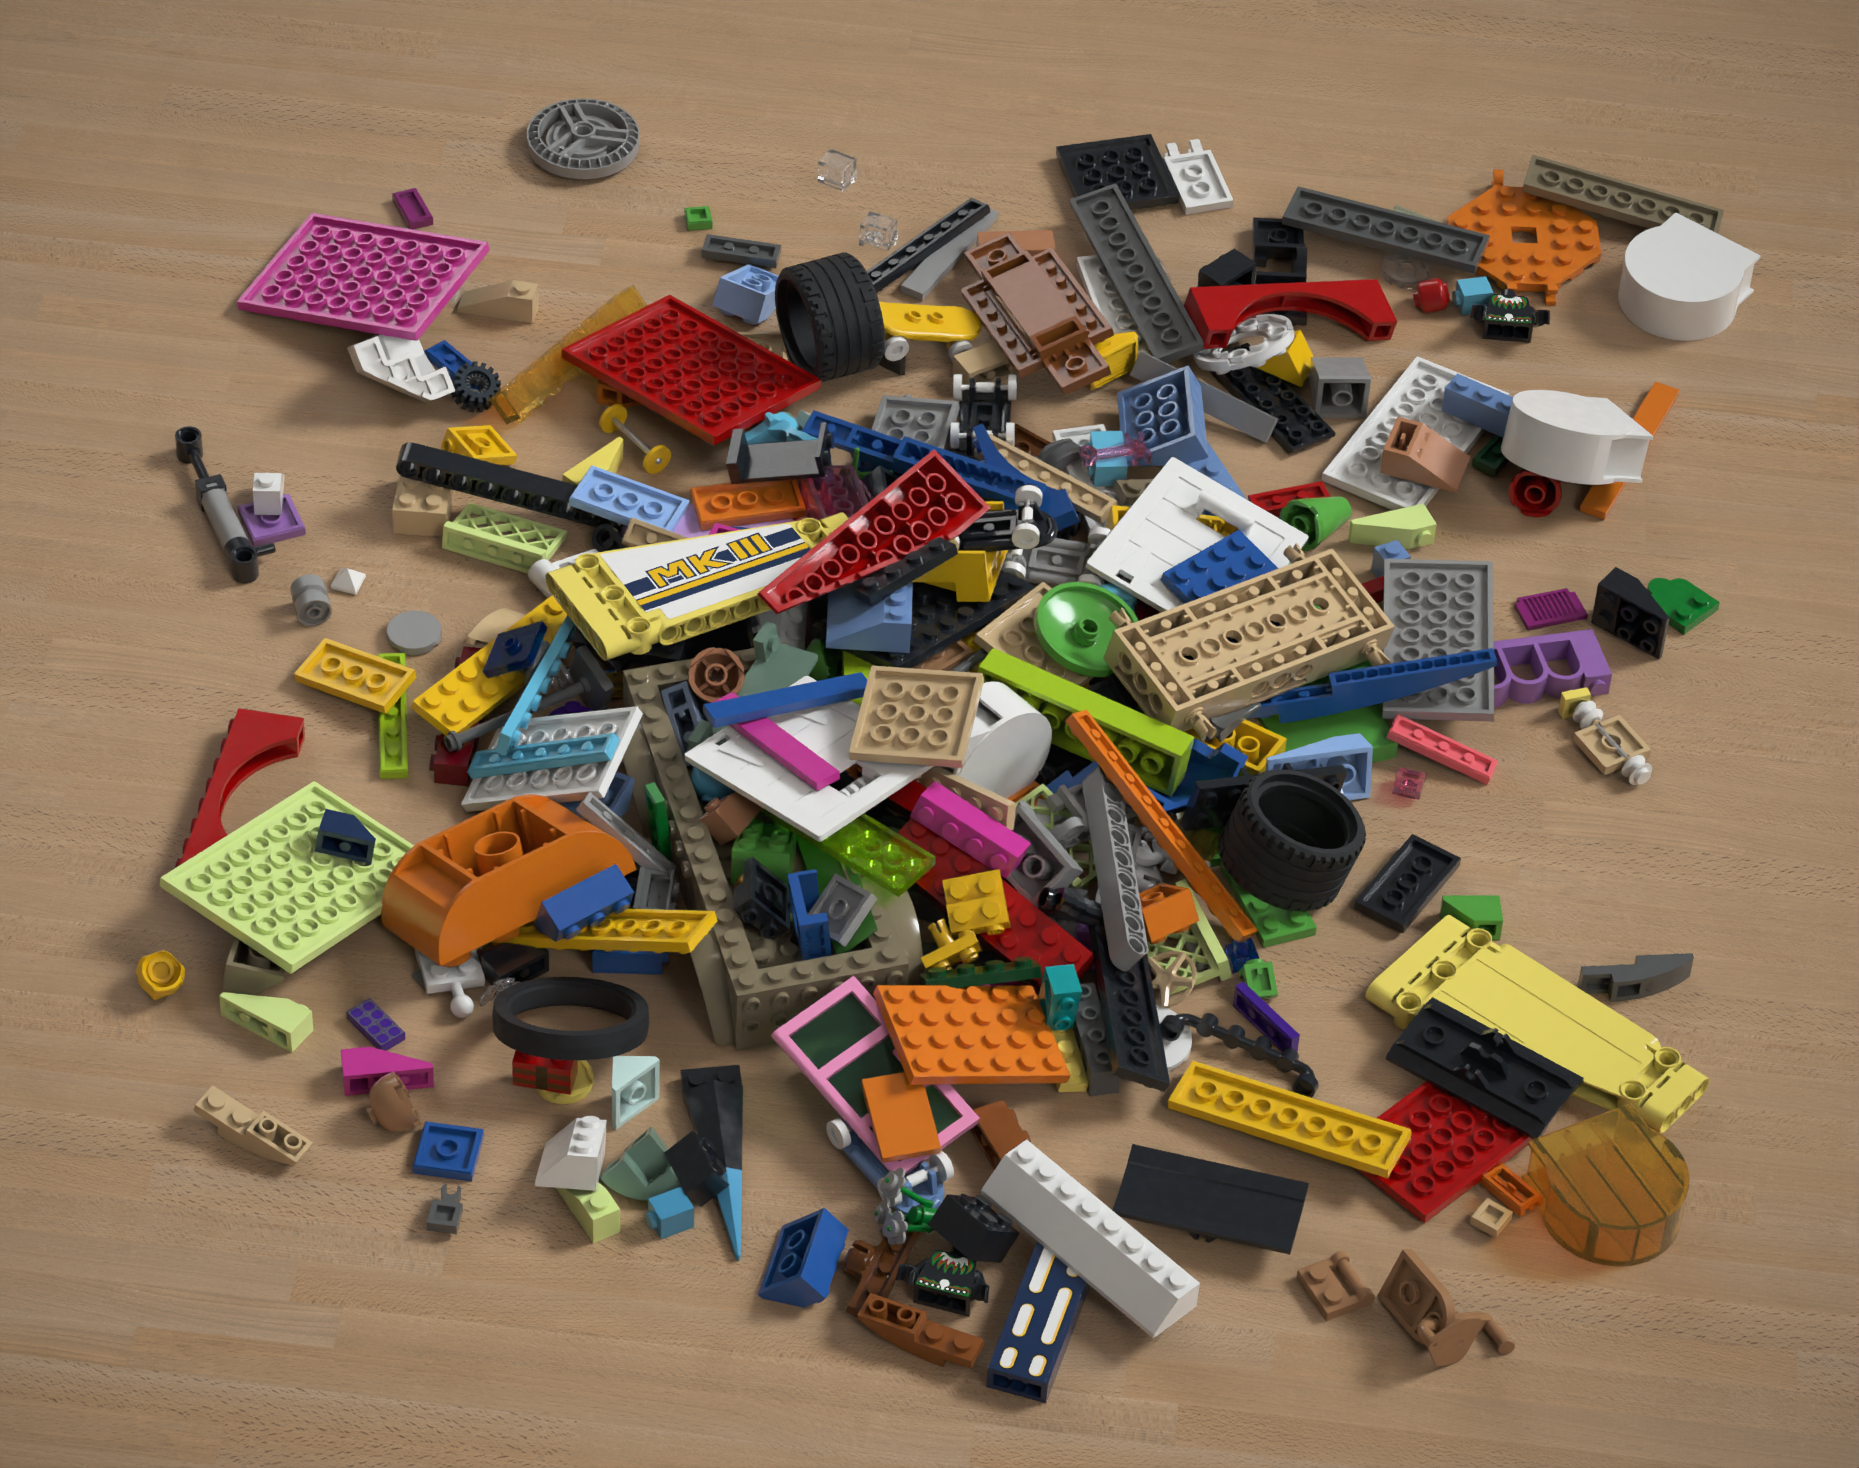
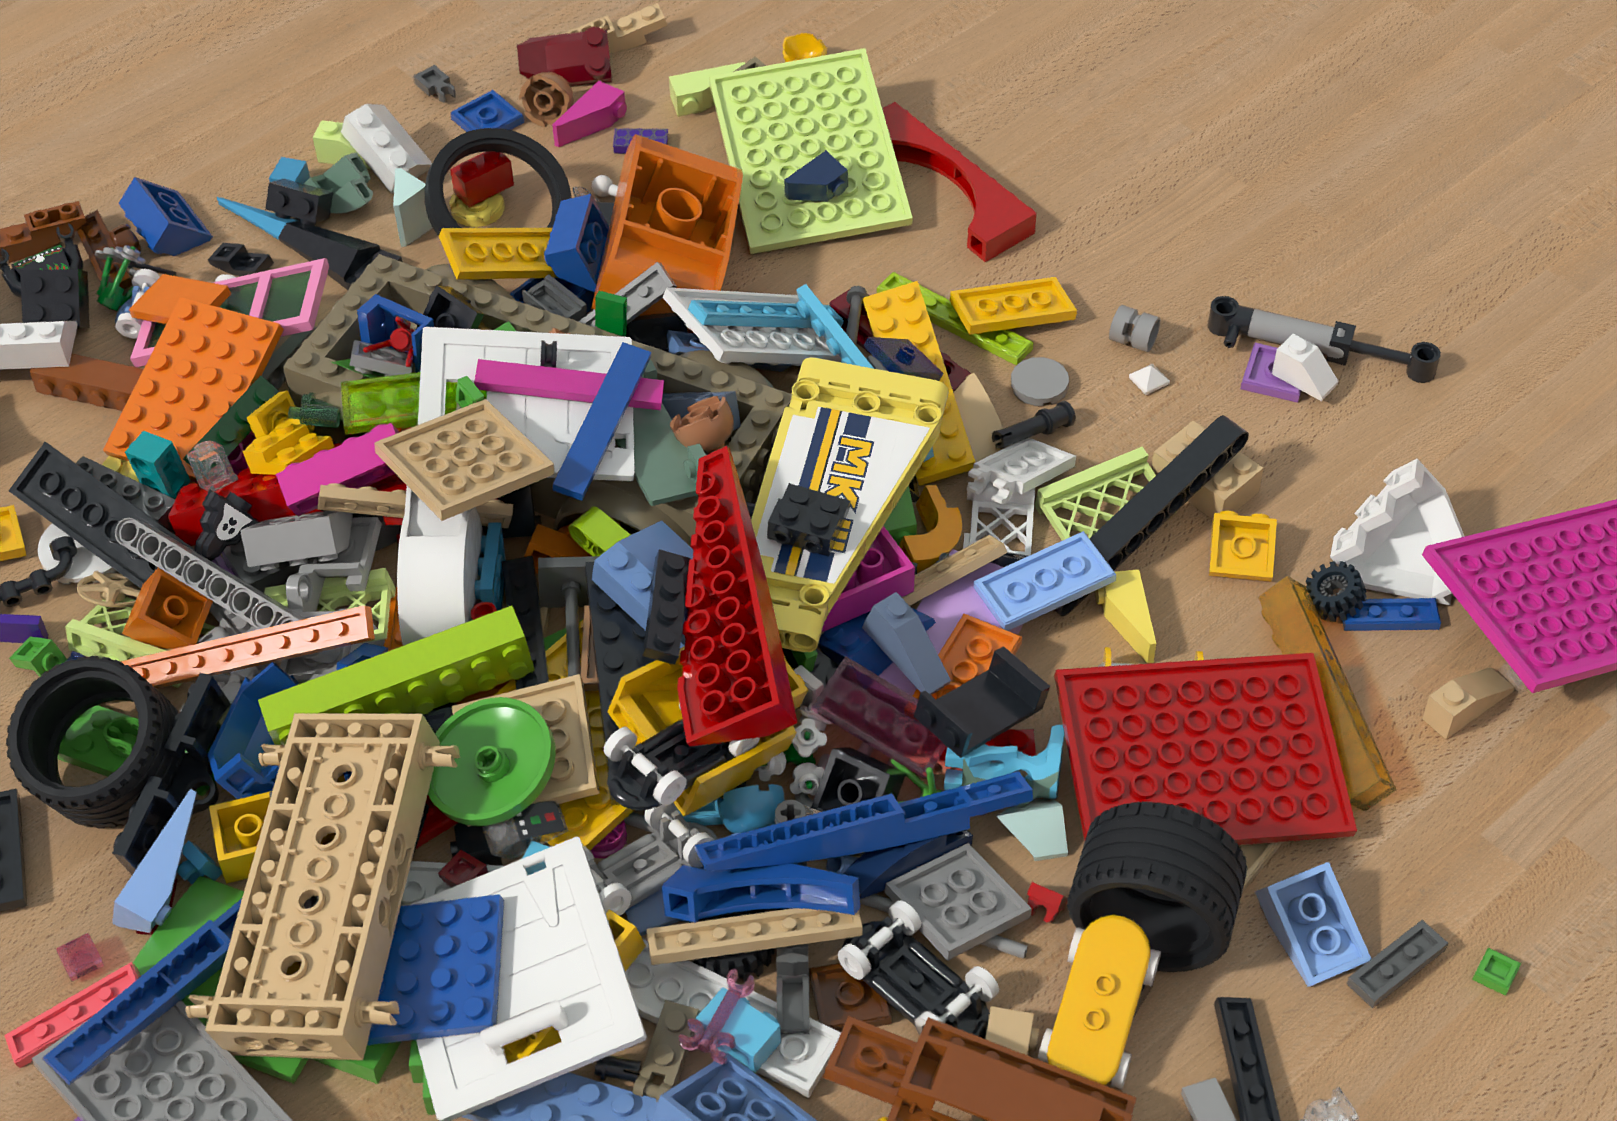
camera: 135 degrees right, 5 degrees up
none -> black hinge [128,261,177,276]
none -> clear brick [186,441,238,492]
none -> black slope [208,243,274,277]
none -> clear green plant [288,392,341,428]
none -> red plant [363,317,414,367]
none -> bright green tile [456,376,484,408]
none -> dark red slope [517,27,612,86]
none -> black bush [540,340,557,368]
none -> black plate [767,483,850,557]
none -> sand blue slope [862,592,951,695]
none -> white tile [967,438,1076,504]
none -> black pin [992,401,1076,449]
none -> red tile [1026,882,1068,923]

